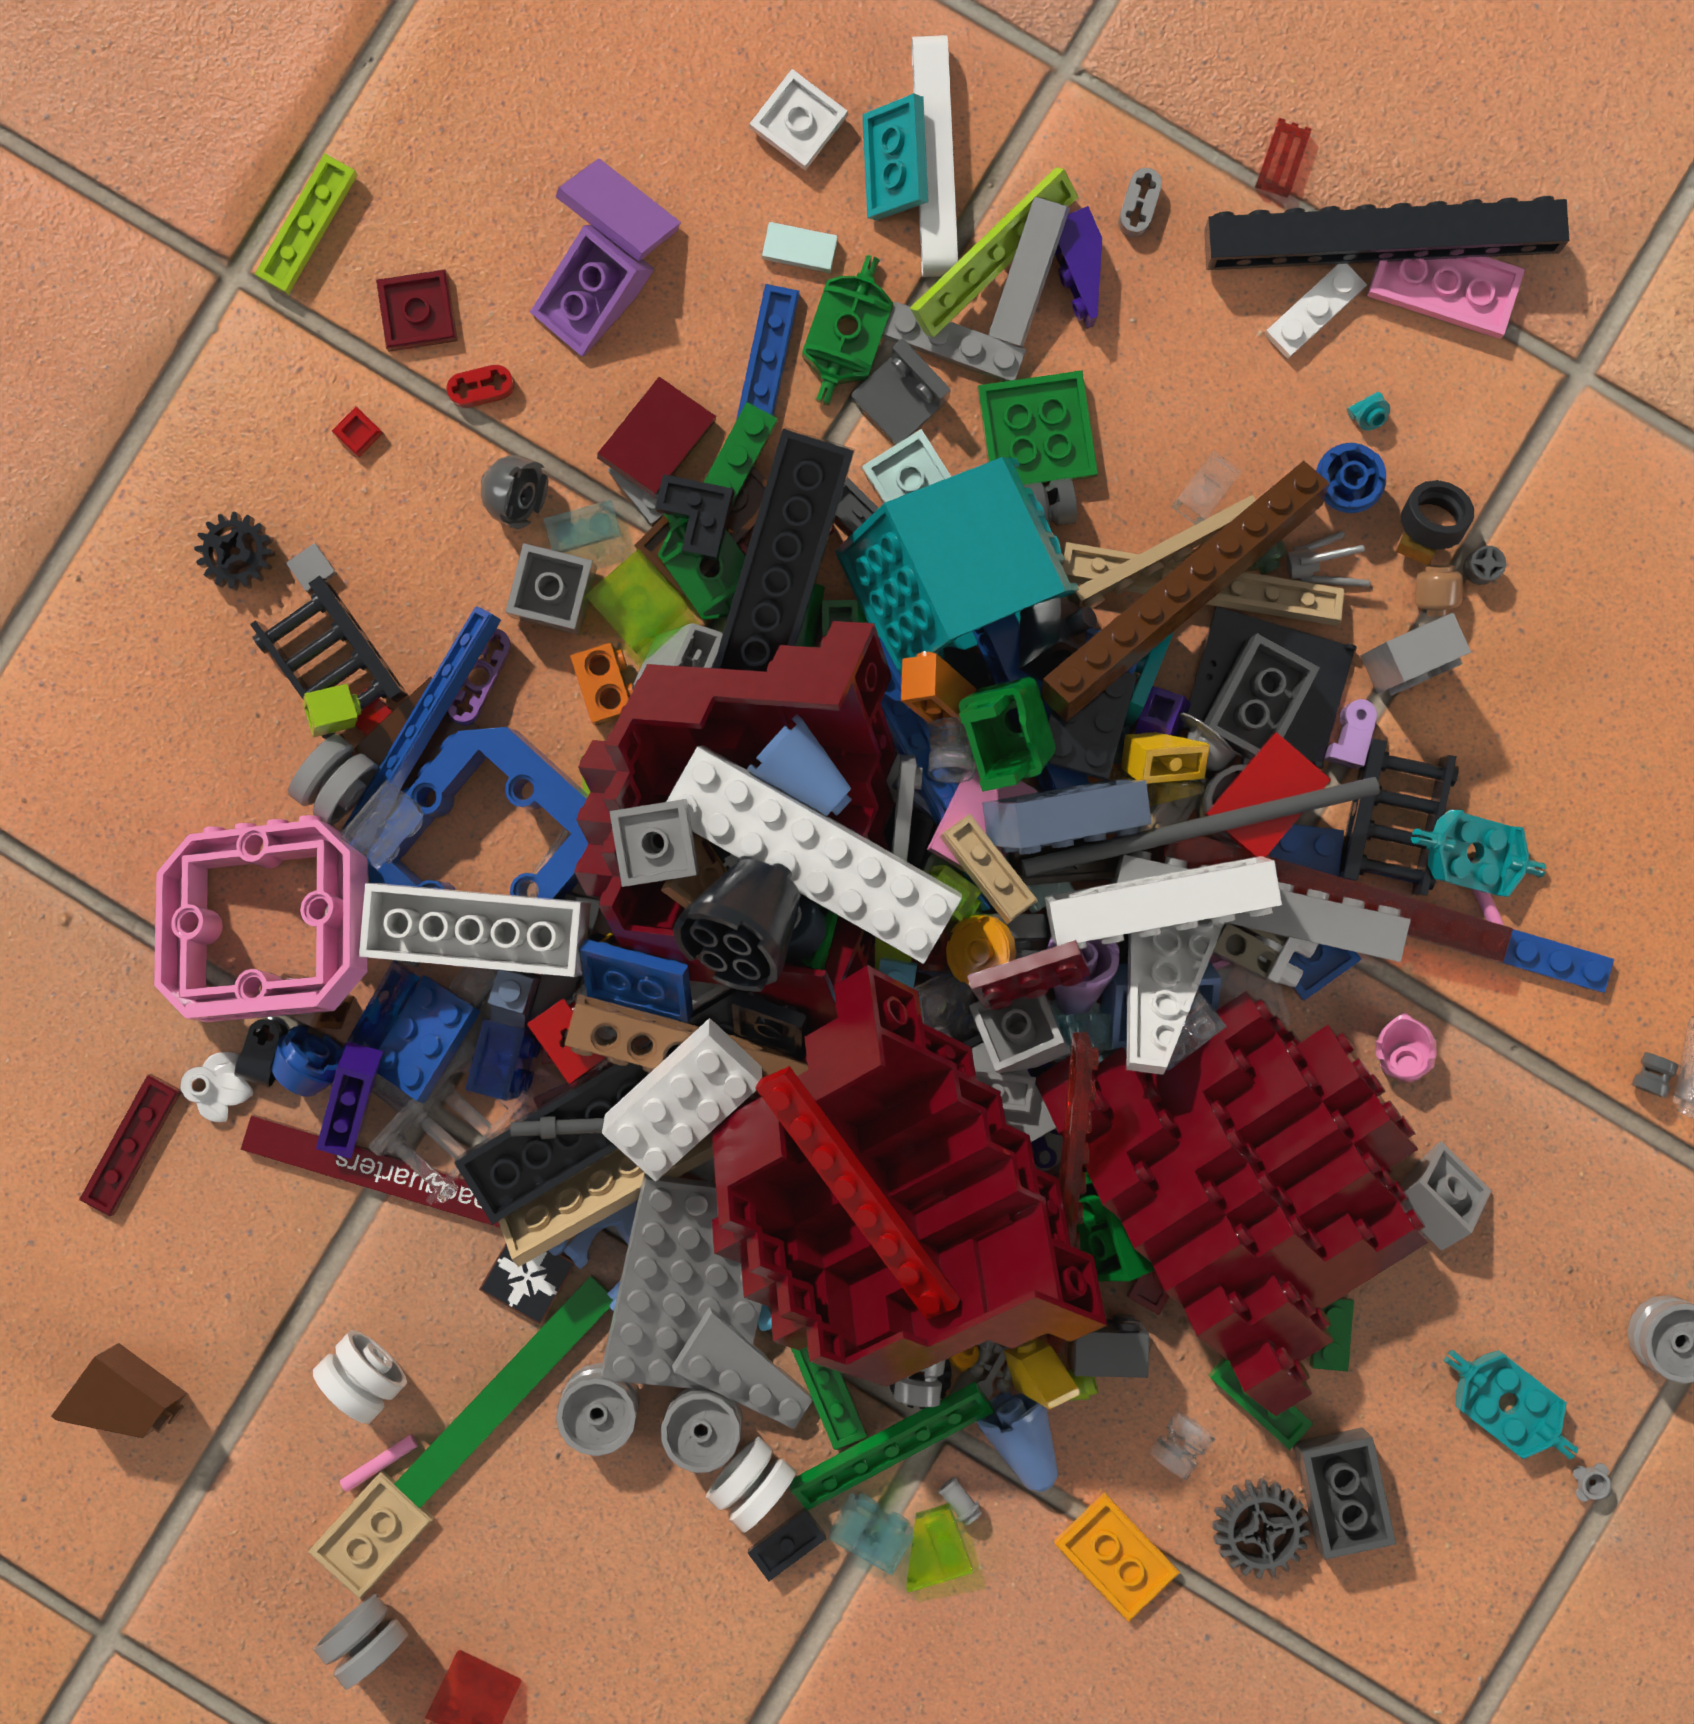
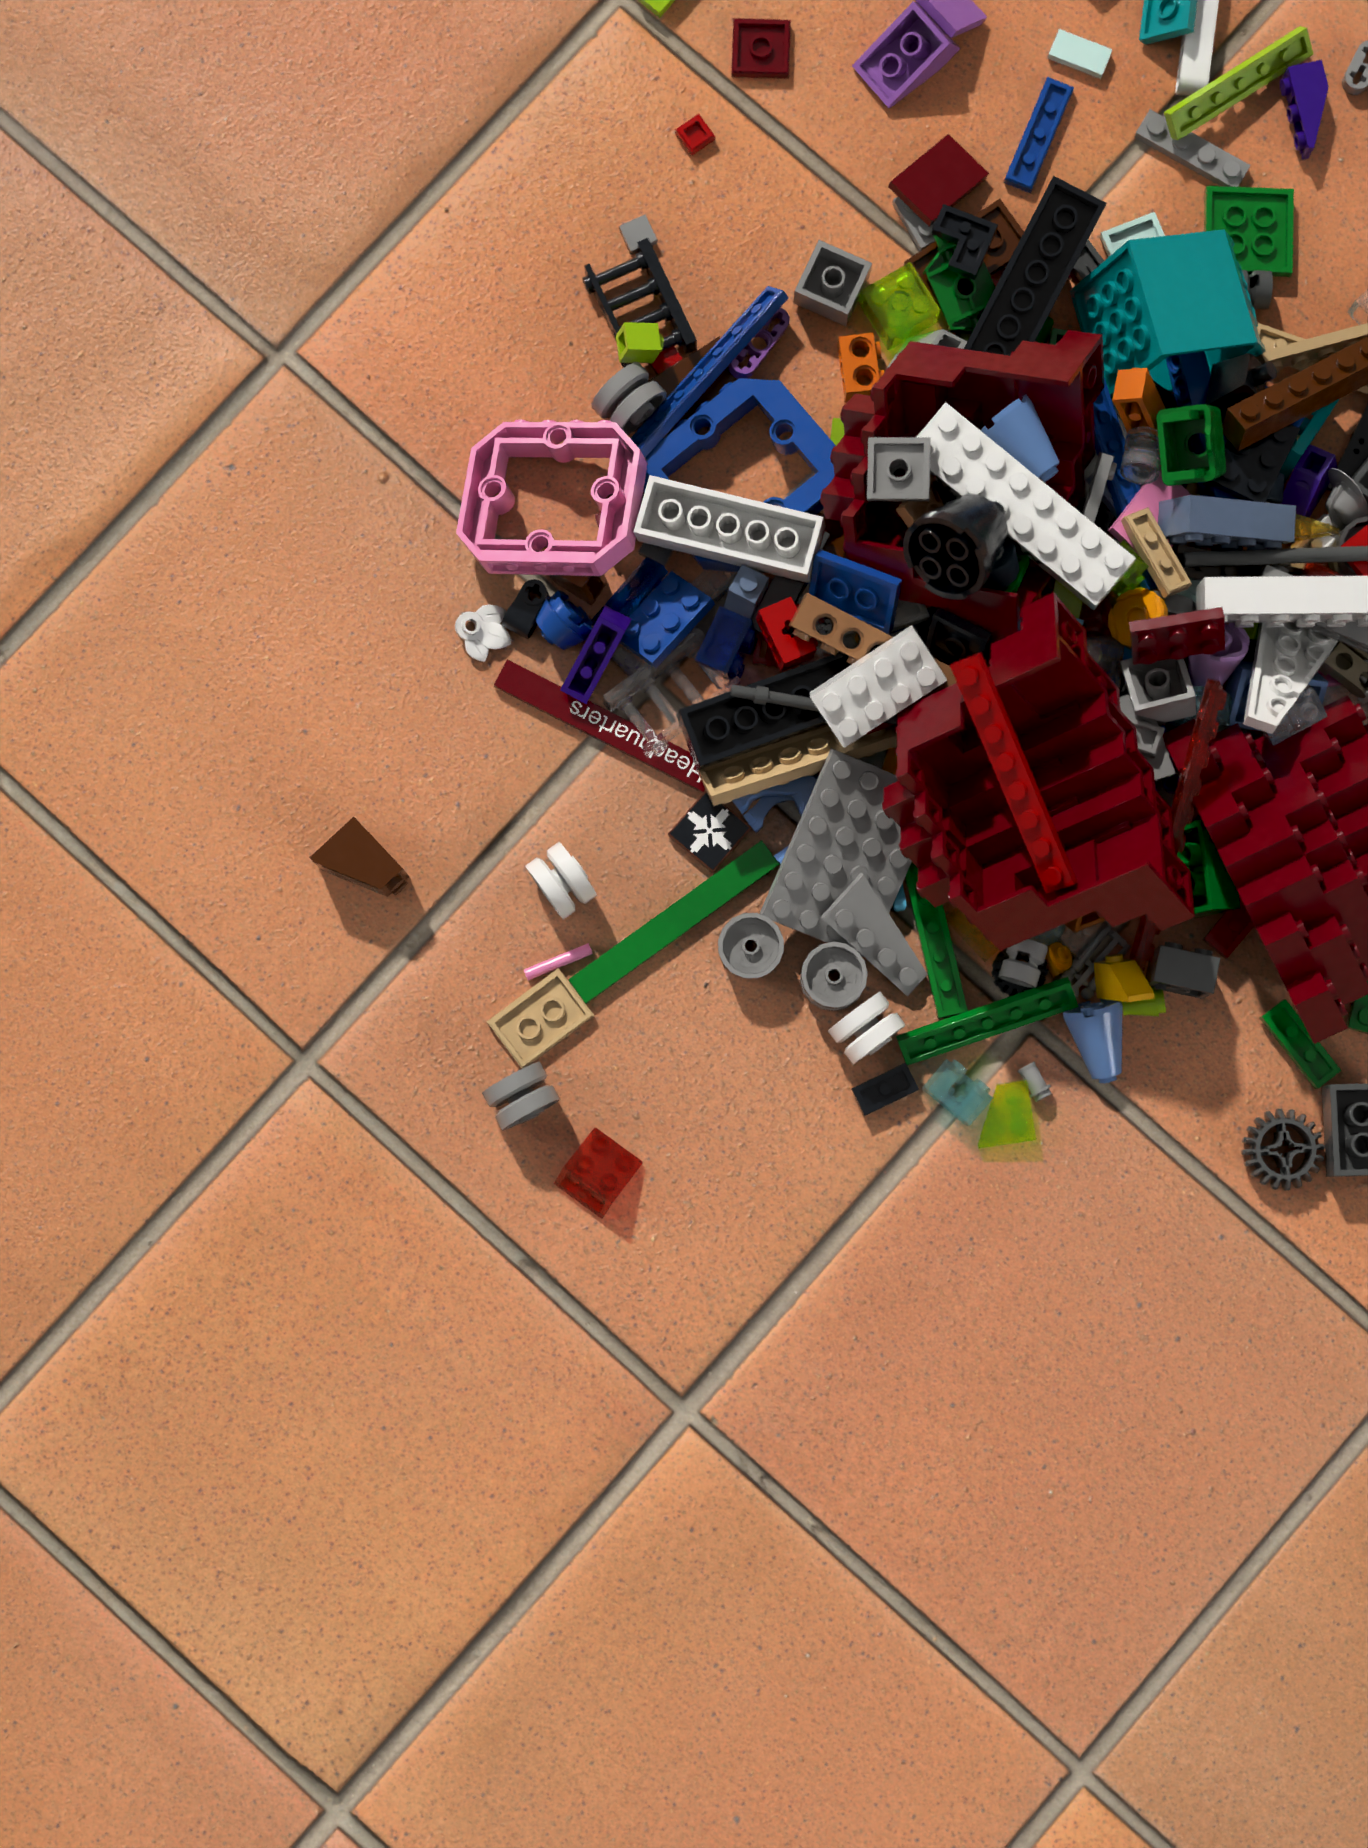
camera: 15 degrees right, 5 degrees down
dark red tile [79,1074,181,1217] -> none
black gear [194,512,275,591] -> none
clear bracket [340,780,423,870] -> none
red beam [446,365,515,408] -> none
dark grey cylinder [481,455,549,529] -> none
clear light blue plate [543,500,622,553] -> none
green plate [704,402,778,511] -> none
green plate [802,255,893,406] -> none
dark grey bracket [852,338,951,445] -> none
light grey tile [988,196,1070,347] -> none
light orange tile [1054,1492,1180,1622] -> none
yellow slope [1121,732,1210,784] -> none
clear wheel [1149,1410,1216,1480] -> none

